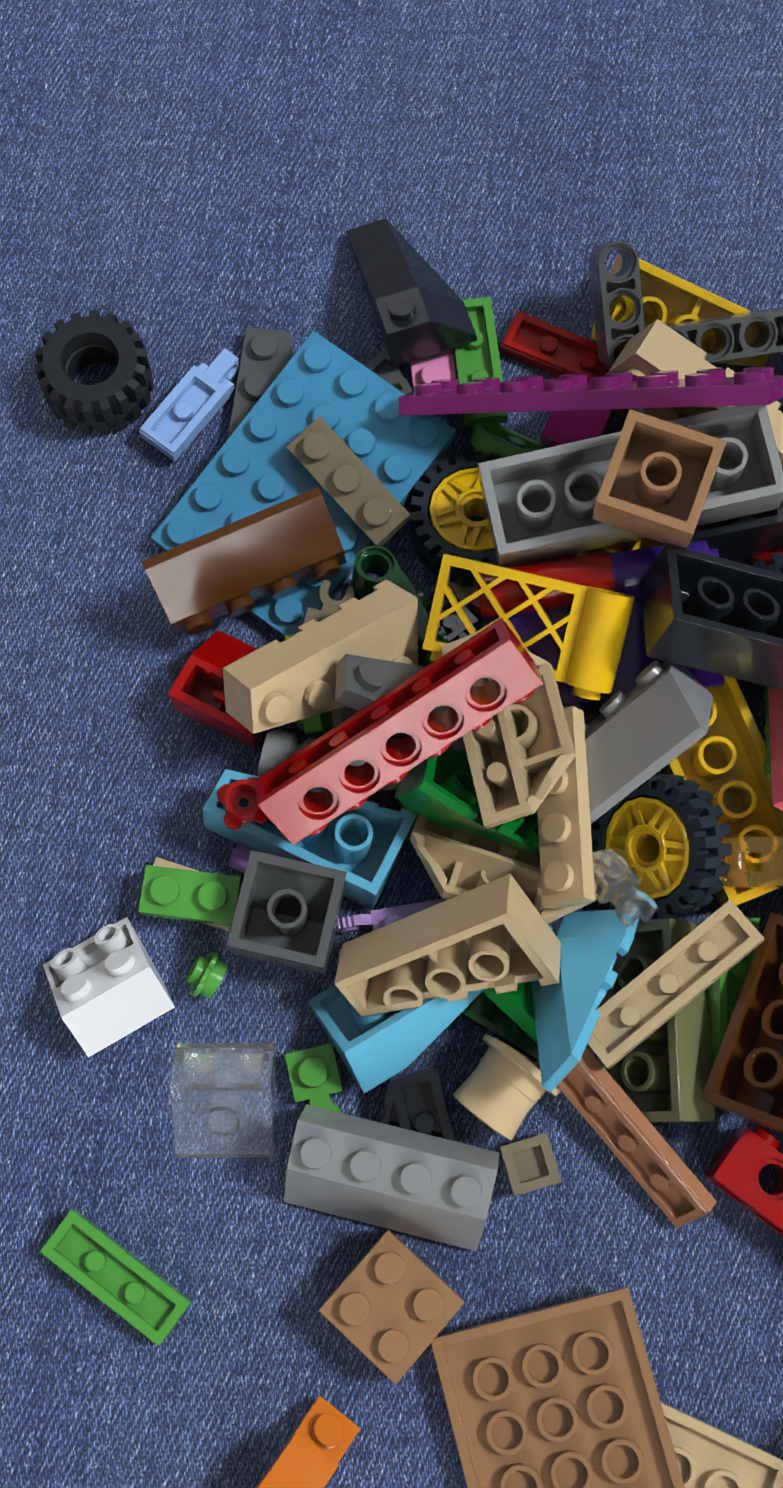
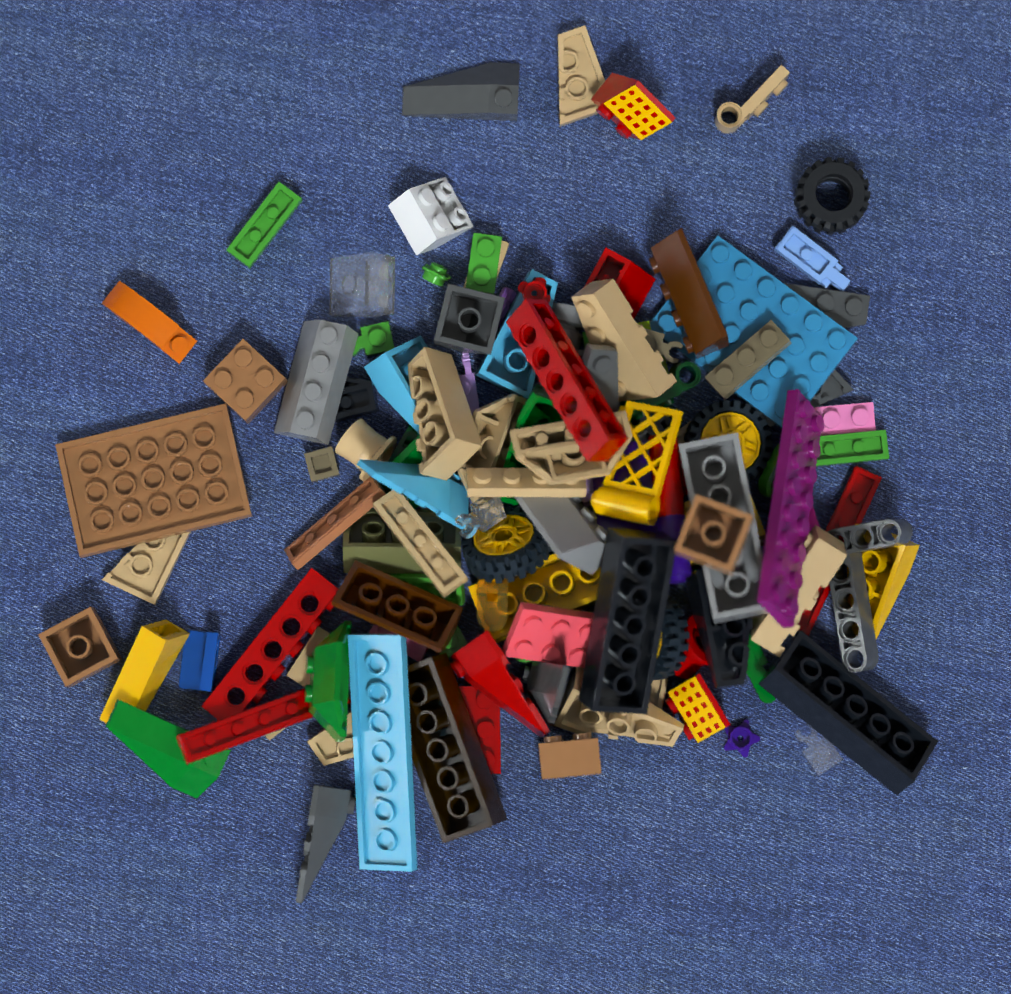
camera: 90 degrees right, 10 degrees up
black wedge [346,218,477,367] -> none

